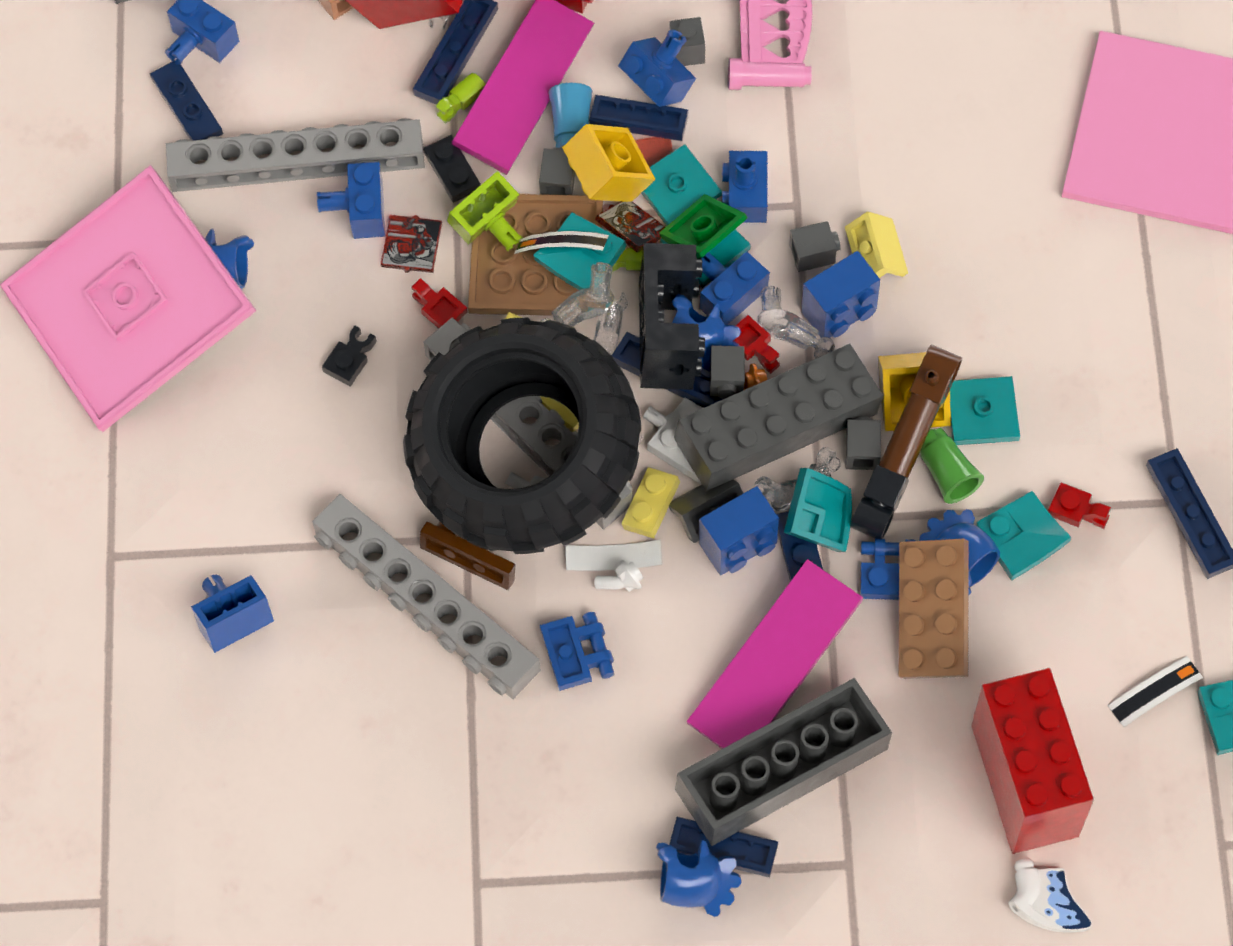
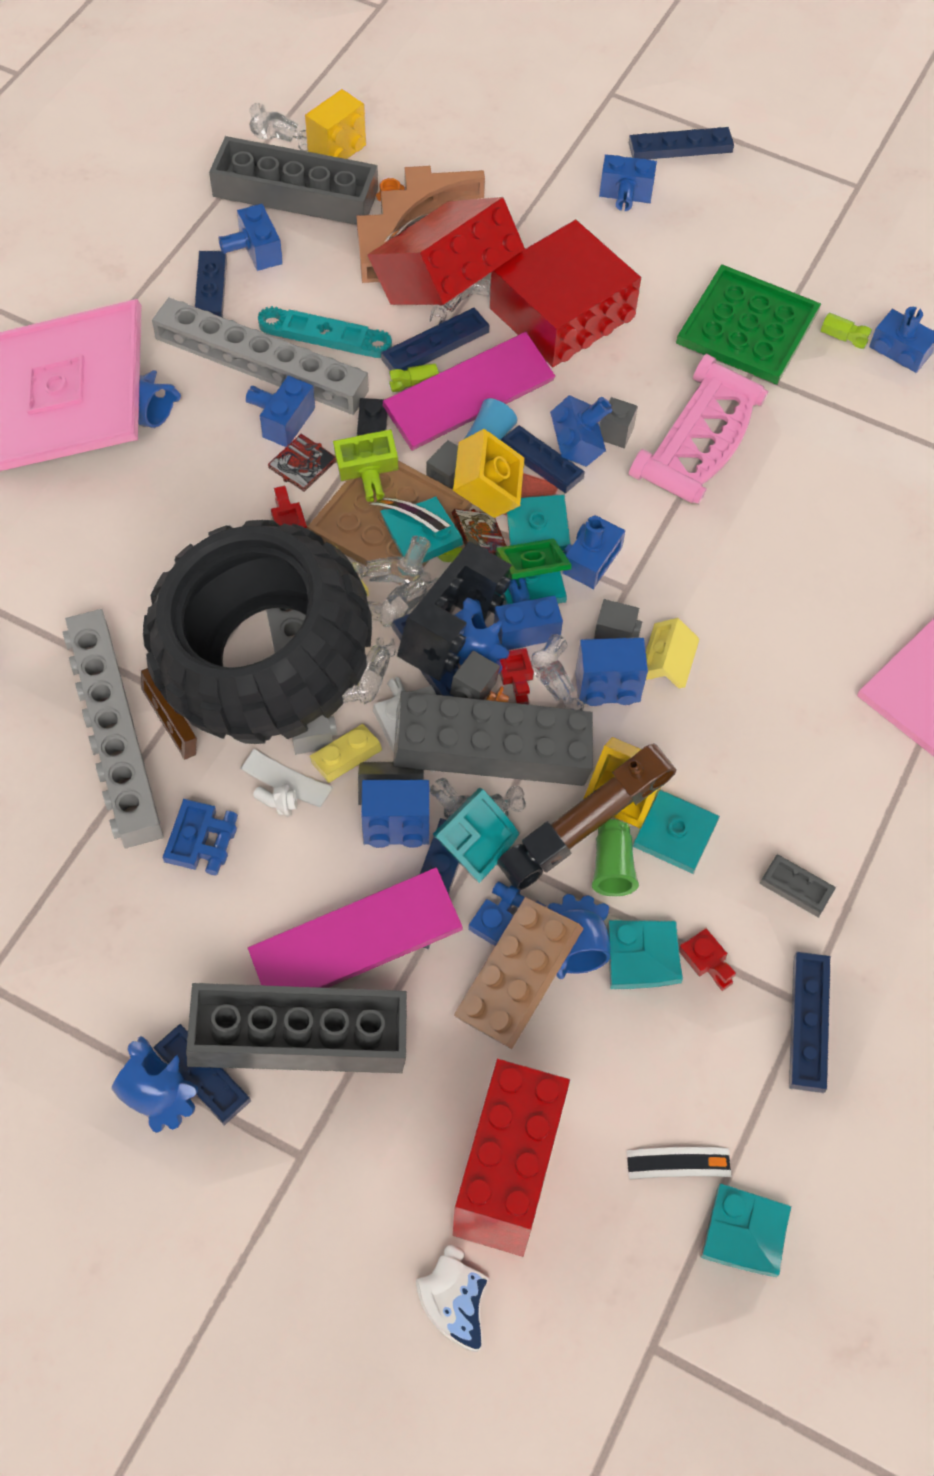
camera: 25 degrees right, 5 degrees down
black plate [322,325,377,387] -> none
dark grey brick [846,417,881,470] -> none
none -> teal piece [258,306,392,358]
none -> dark grey plate [760,854,836,918]

